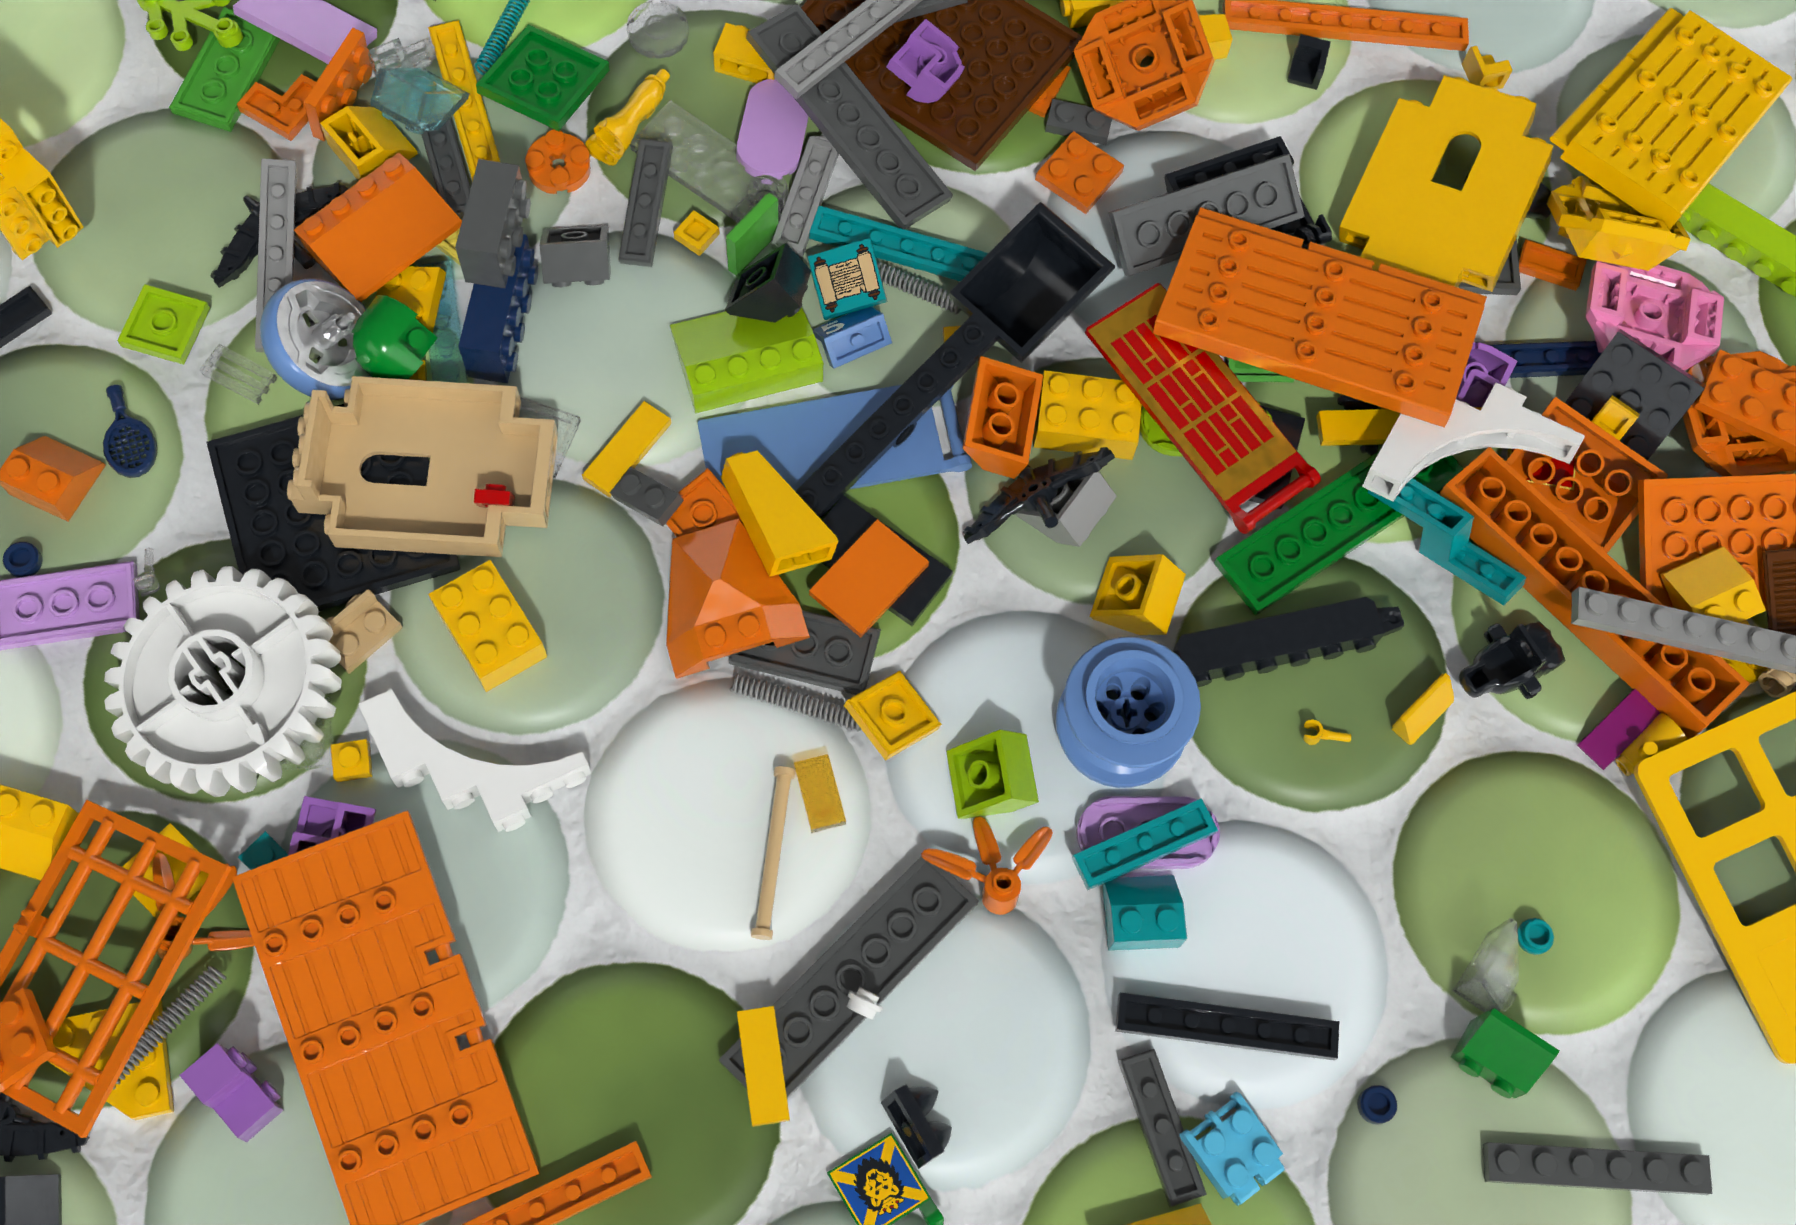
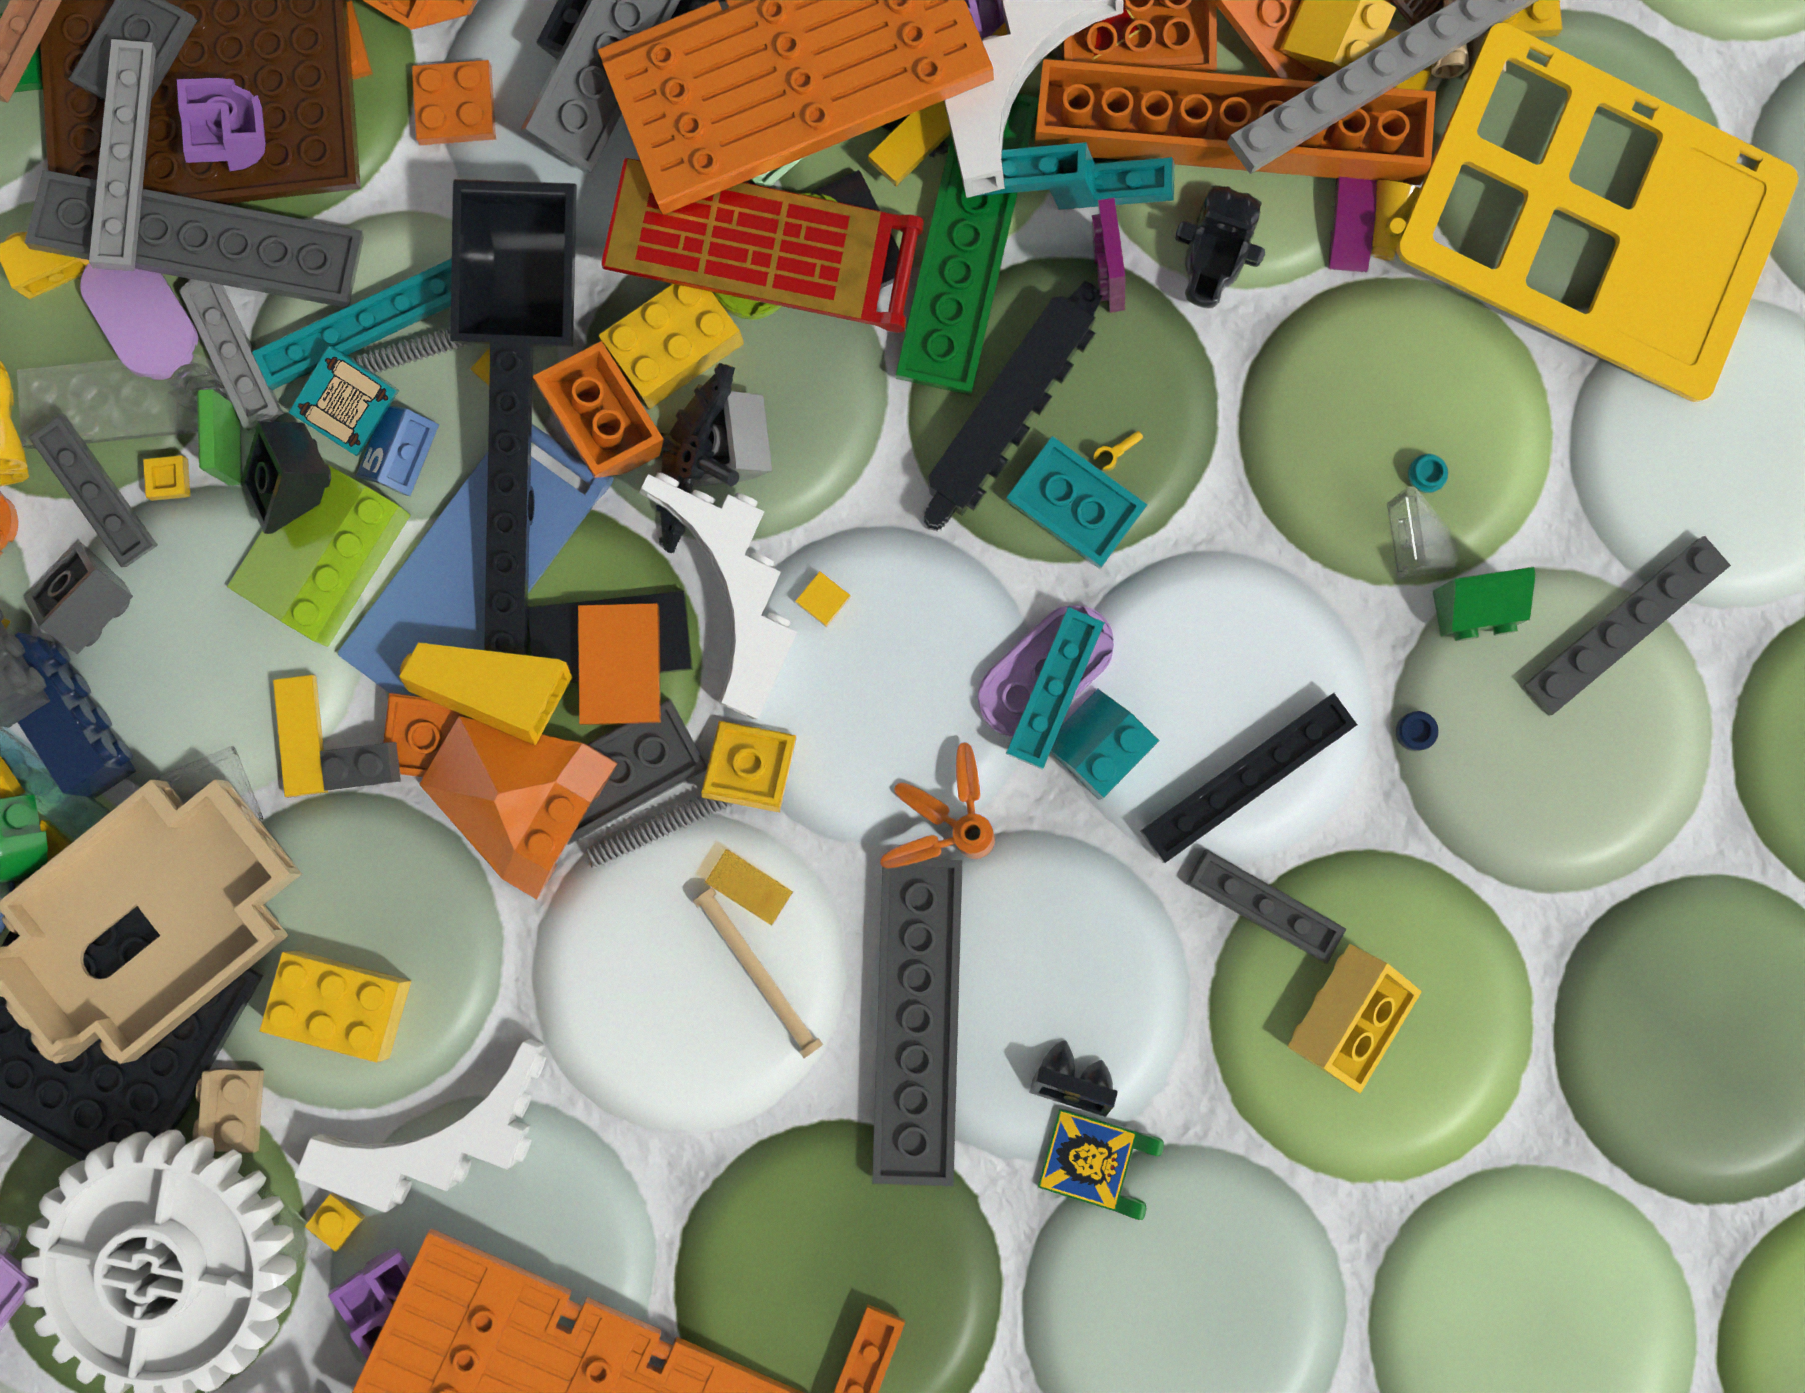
camera: 35 degrees left, 15 degrees up
teal plate [238,831,288,870] -> none
red plate [474,484,515,508] -> none
yellow tile [737,1006,790,1127] -> none
white plate [846,987,883,1019] -> none
lime slope [946,729,1039,819] -> none
dark grey plate [1045,99,1112,145] -> none
medium blue wheel [1056,637,1201,788] -> none
yellow slope [1089,554,1186,635] -> none
medium azure plate [1180,1092,1285,1206] -> none
yellow slope [1392,673,1454,745] -> none
none -> white arch [639,472,797,719]
none -> yellow tile [795,571,851,627]
none -> teal plate [1006,436,1148,569]
none -> magenta plate [1092,198,1126,313]

